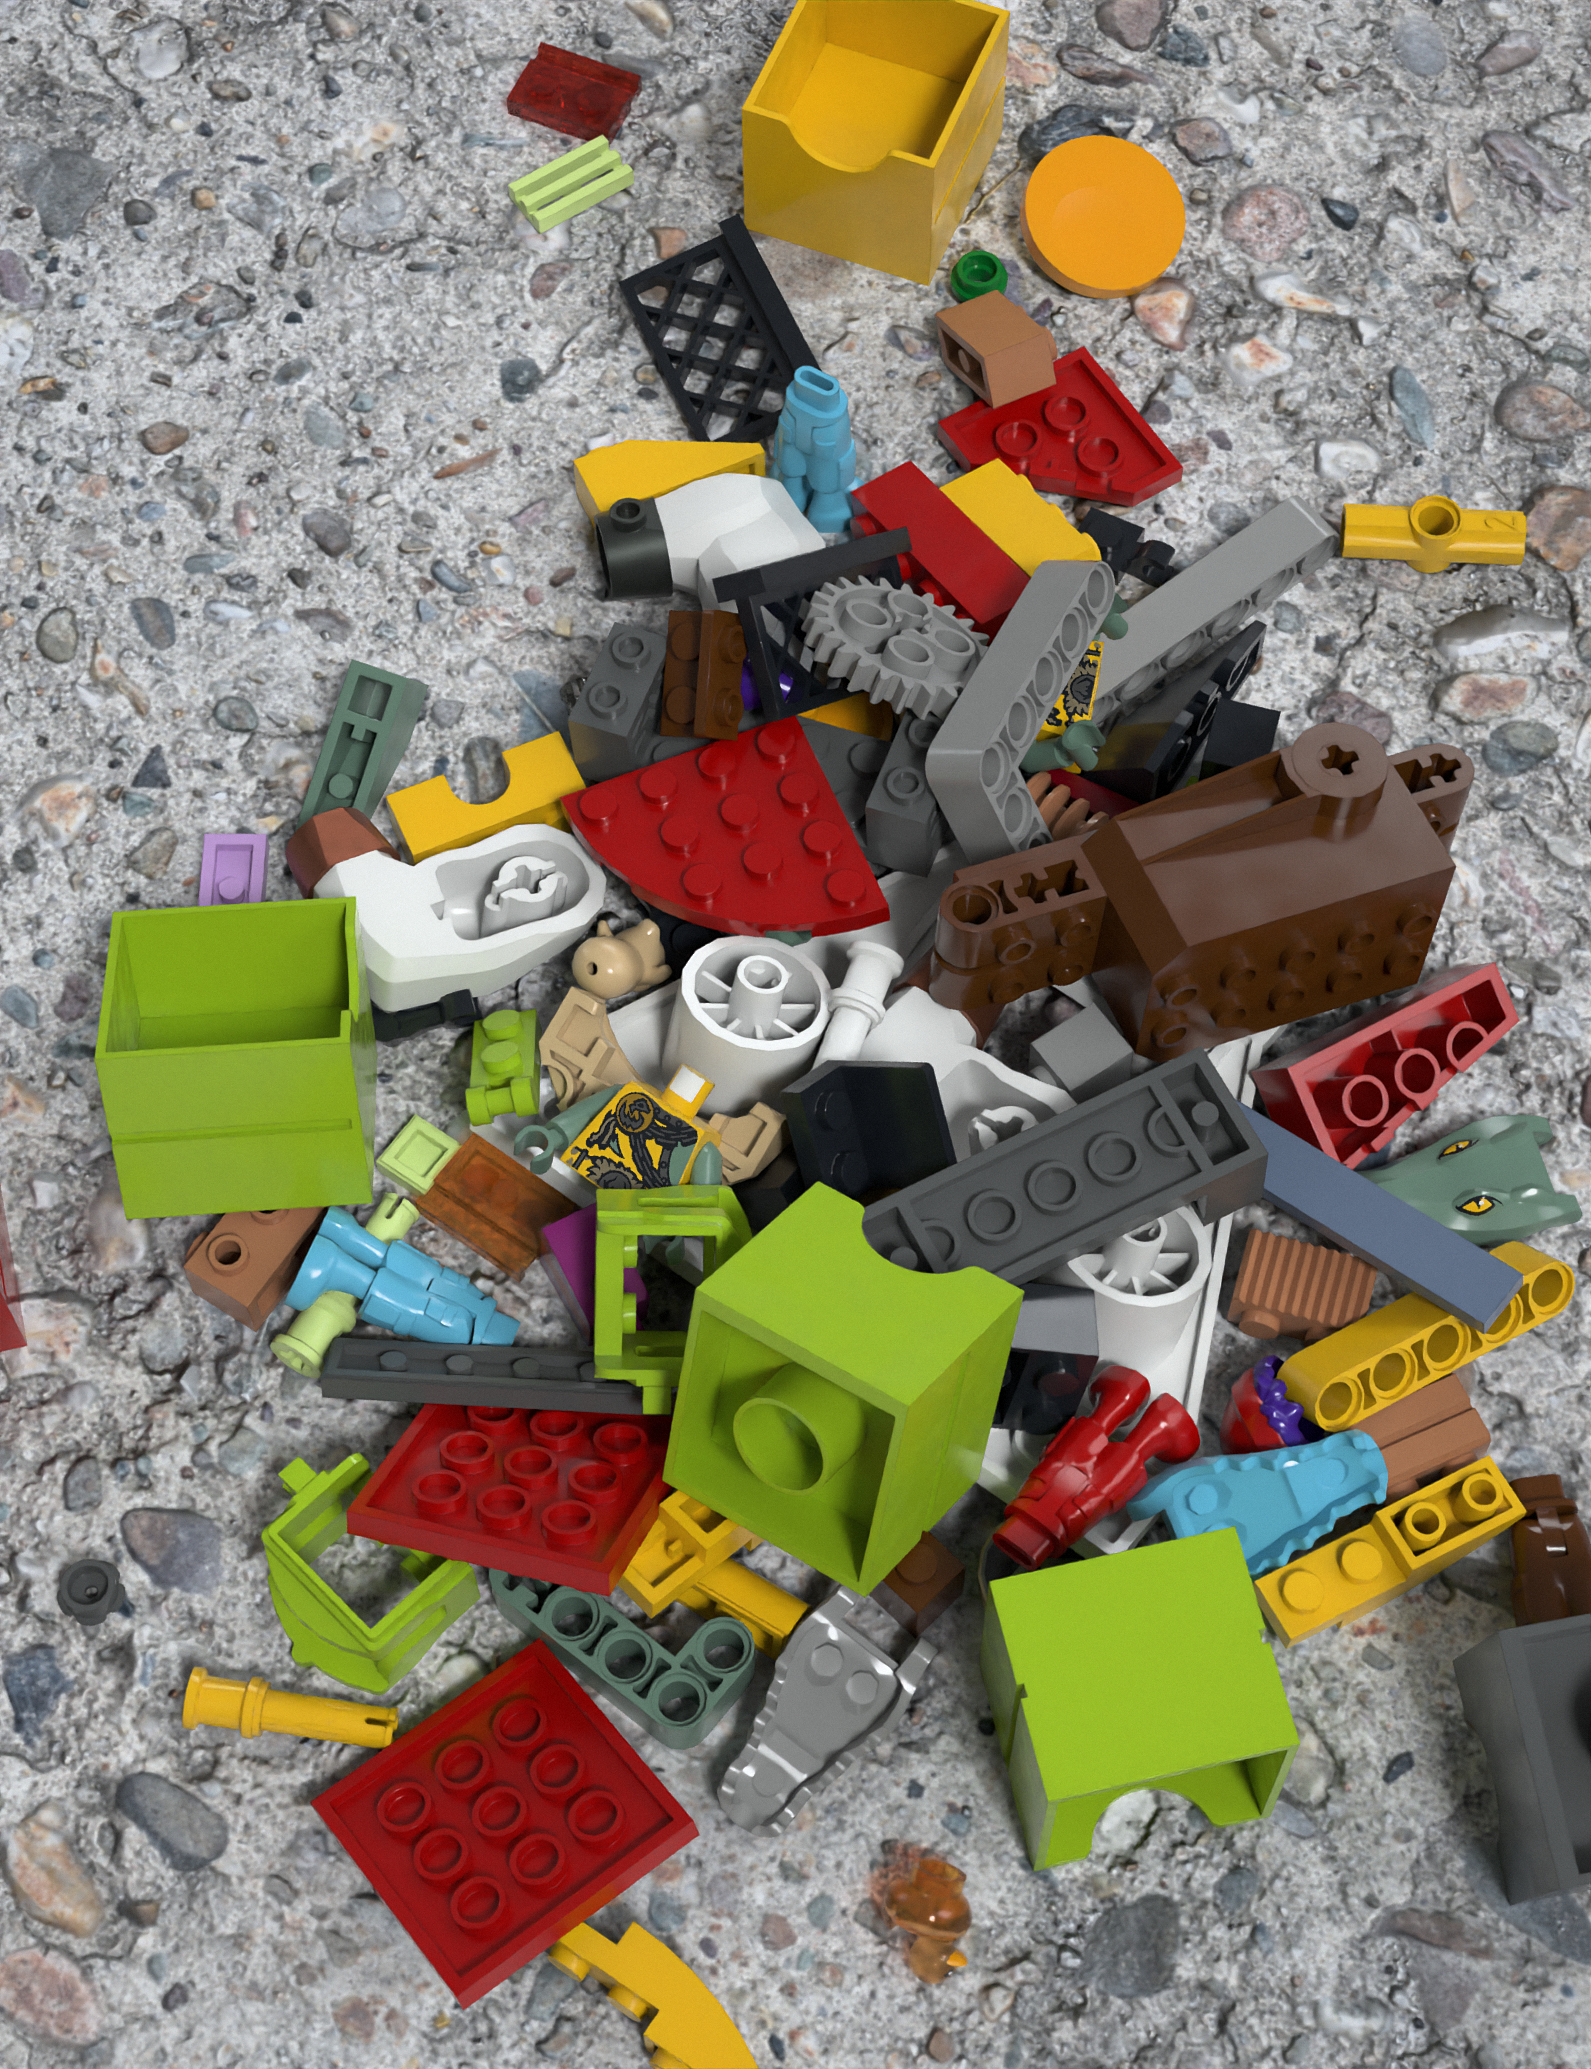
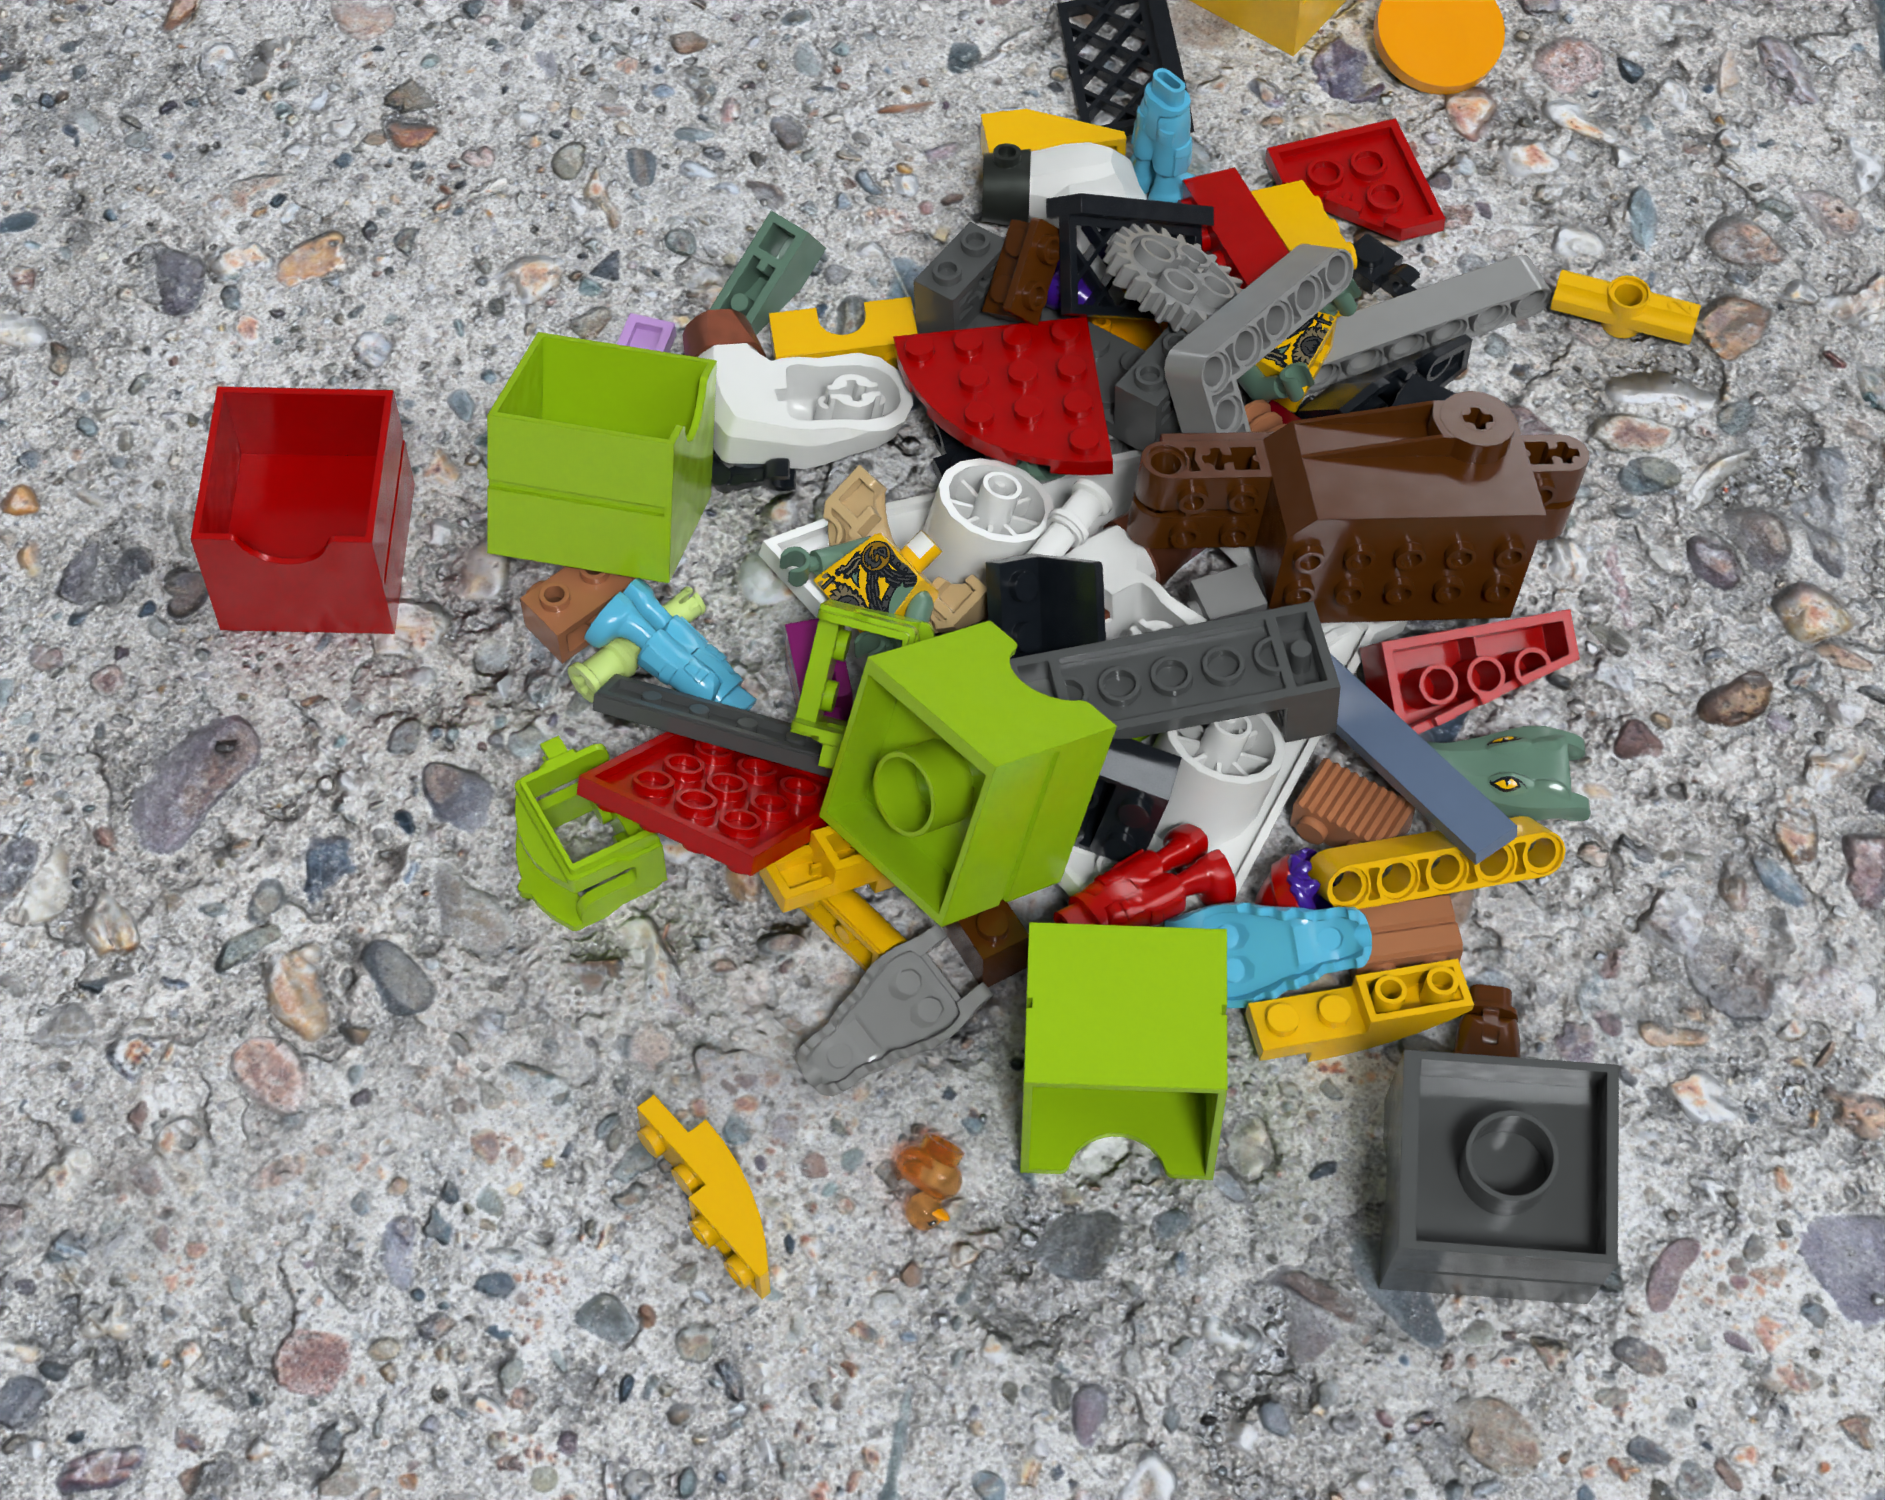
camera: 15 degrees right, 5 degrees down
dark grey plate [57,1559,126,1626] -> none
yellow pin [182,1666,400,1750] -> none
red plate [310,1638,699,2010] -> none
yellowish green tile [376,1114,468,1205] -> none
clear orange plate [415,1133,577,1283] -> none
lime plate [465,1009,542,1127] -> none
sand green beam [489,1568,756,1750] -> none
tan animal [571,919,672,1000] -> none
nougat brick [935,290,1058,409] -> none
green plate [950,250,1008,302] -> none

